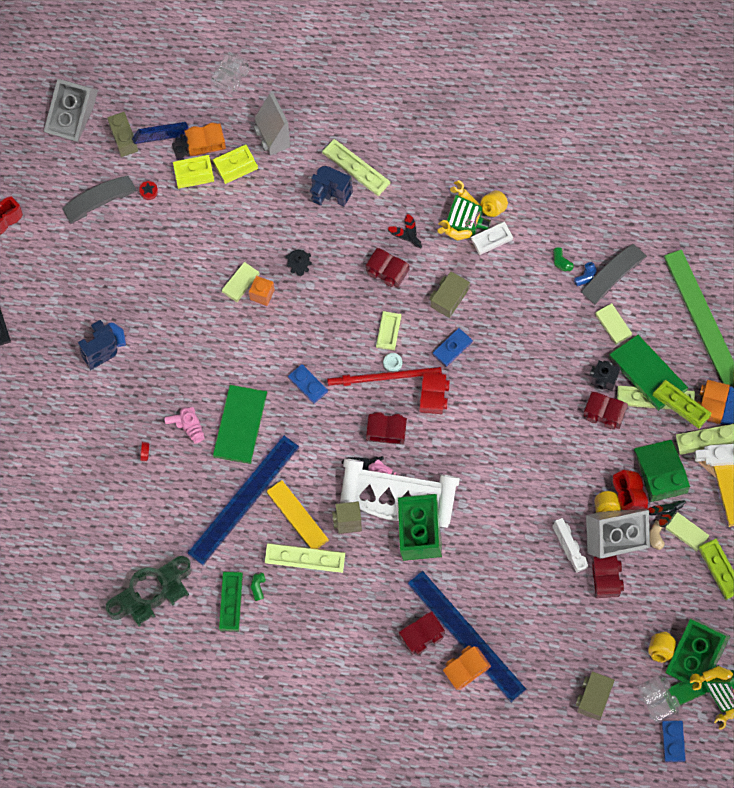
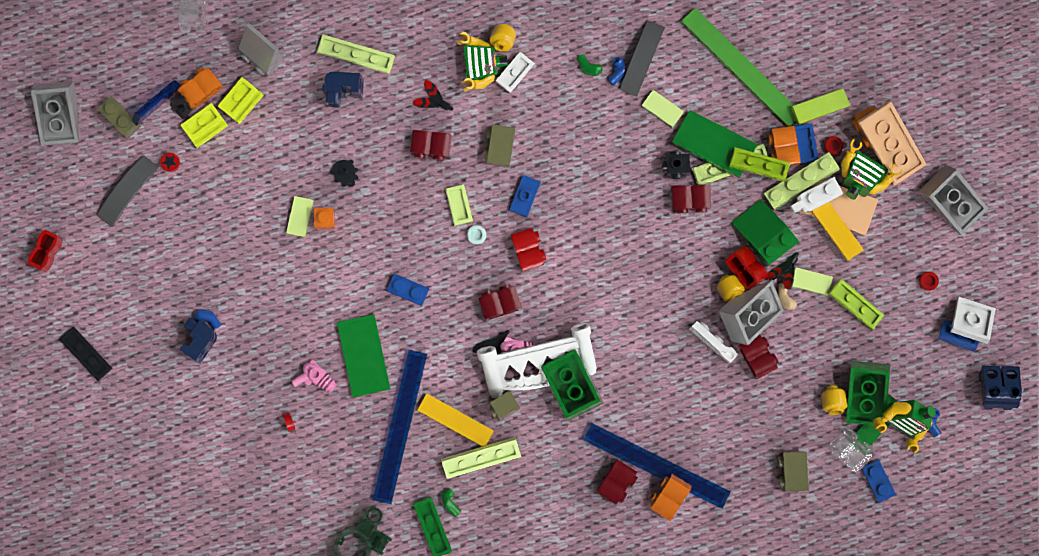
camera: 25 degrees left, 15 degrees up
red bar [327,367,442,386] -> none

